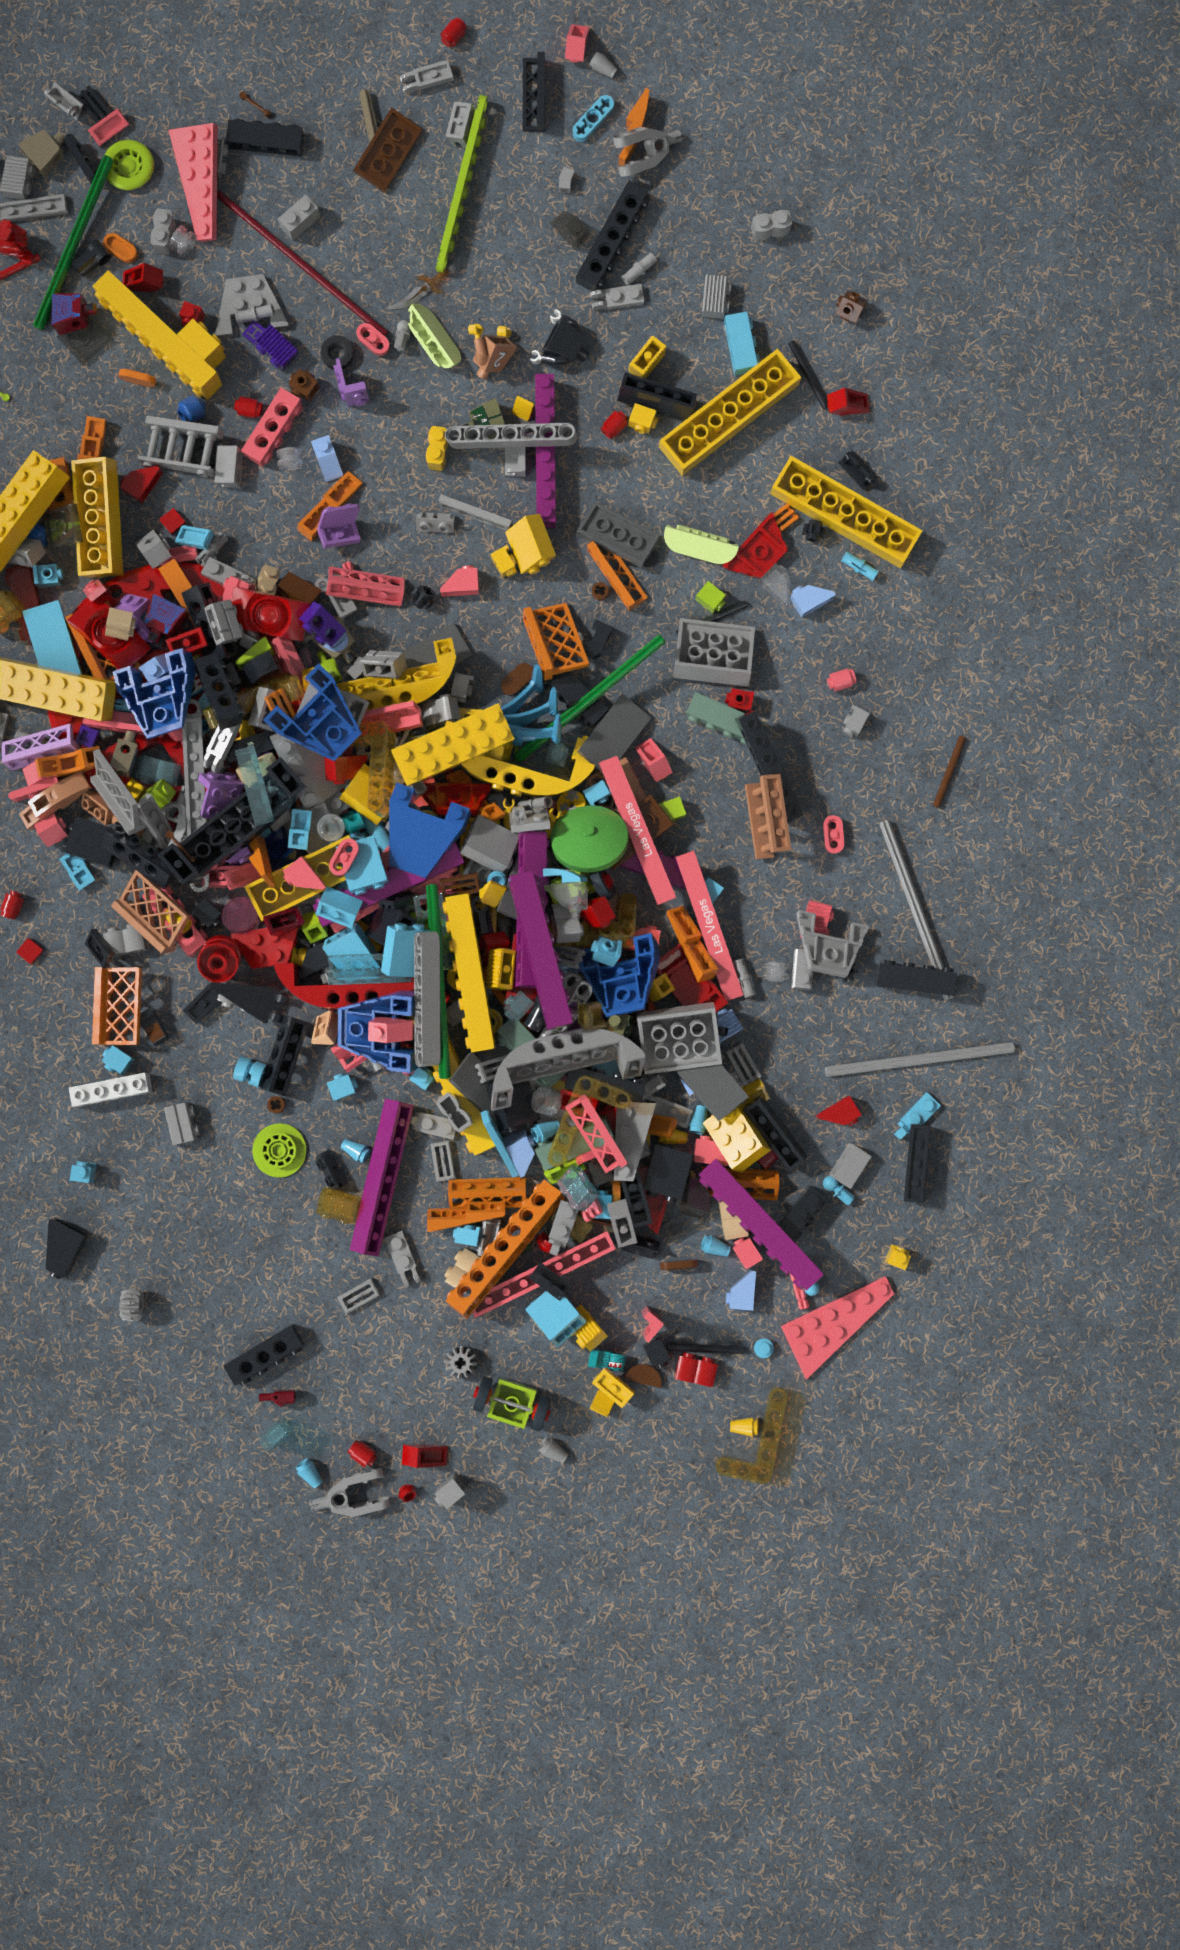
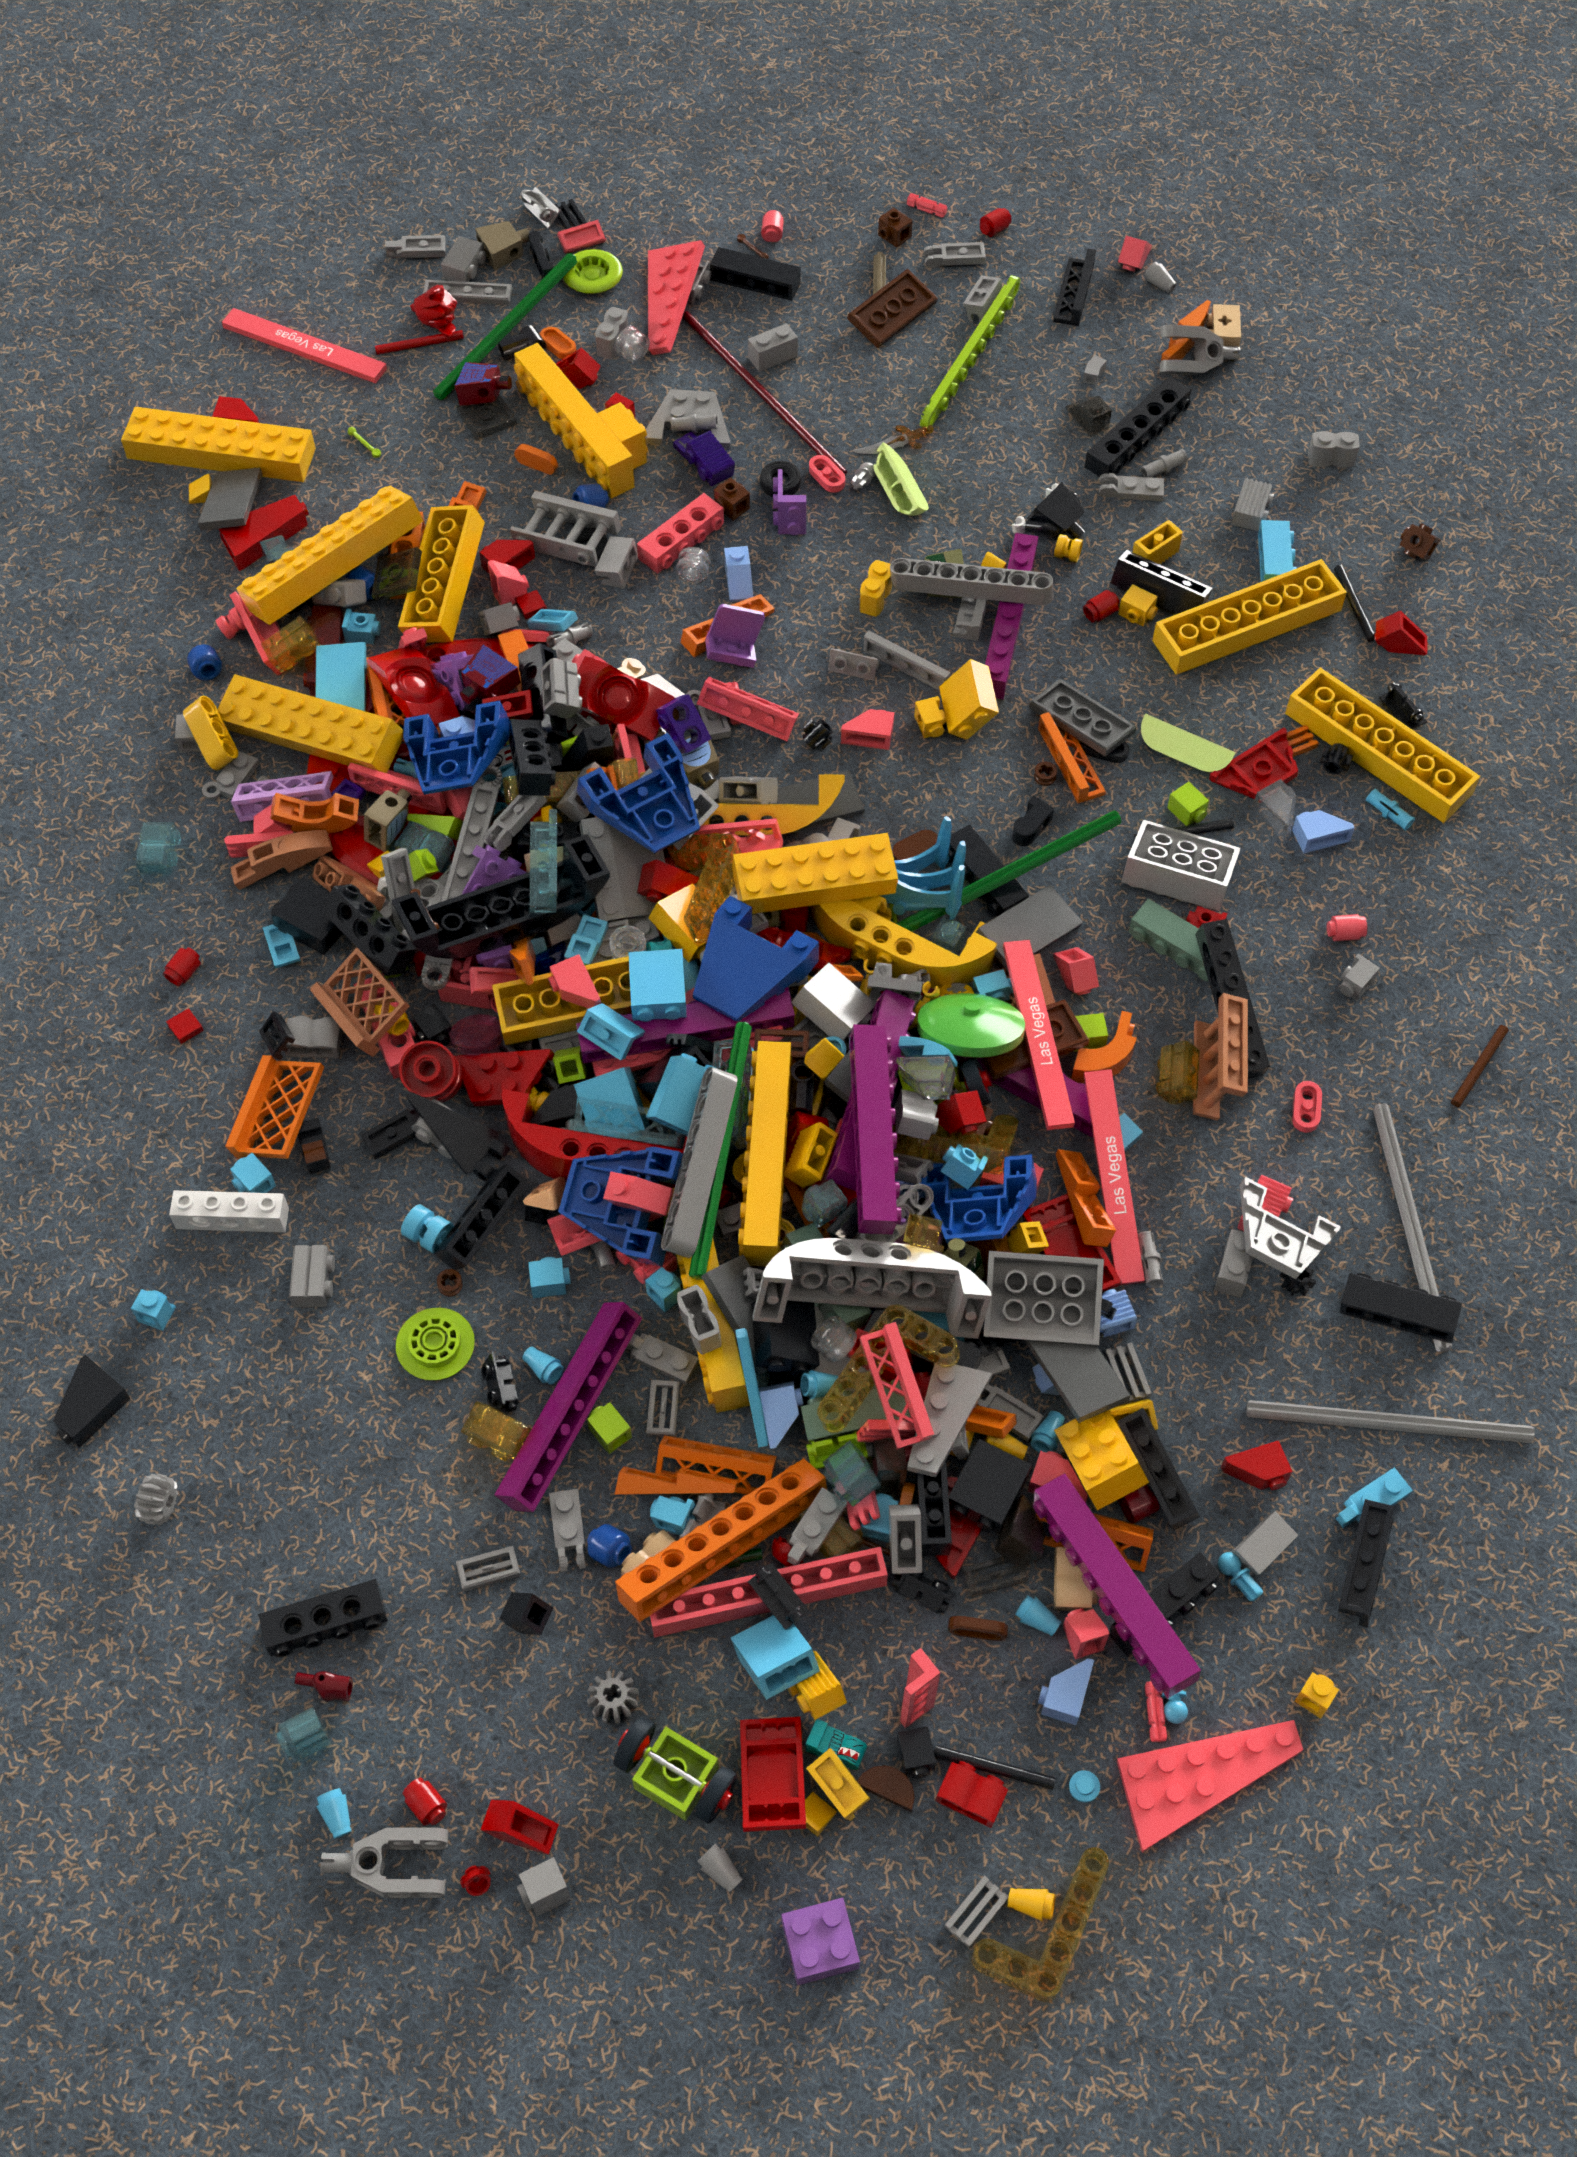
camera: 15 degrees right, 25 degrees down
coral brick [34,813,68,847] -> none
light grey fence [90,749,146,836] -> none
tan brick [105,607,136,641] -> none
red brick [234,396,263,419] -> none
dark red slope [263,906,305,937] -> none
coral plate [329,838,359,876] -> none
nougat torso [468,324,517,380] -> none
orange fence [523,603,589,680] -> none
medium azure beam [573,95,614,142] -> none
clear wheel [762,962,789,982] -> none
none -> lime slope [406,814,463,841]
none -> coral slope [488,560,529,605]
none -> black brick [499,1592,553,1635]
none -> lime brick [587,1402,632,1454]
none -> blue head [587,1524,632,1568]
none -> red slope [740,1716,806,1832]
none -> coral brick [761,210,784,242]
none -> medium lavender brick [781,1898,860,1985]
none -> reddish brown brick [878,208,913,248]
none -> coral axle [907,193,947,218]
none -> light grey tile [944,1875,1009,1948]
none -> yellow wheel [1054,534,1083,563]
none -> orange arch [1071,1011,1137,1083]
none -> clear yellow brick [1156,1040,1200,1104]
none -> tan brick [1206,304,1241,353]

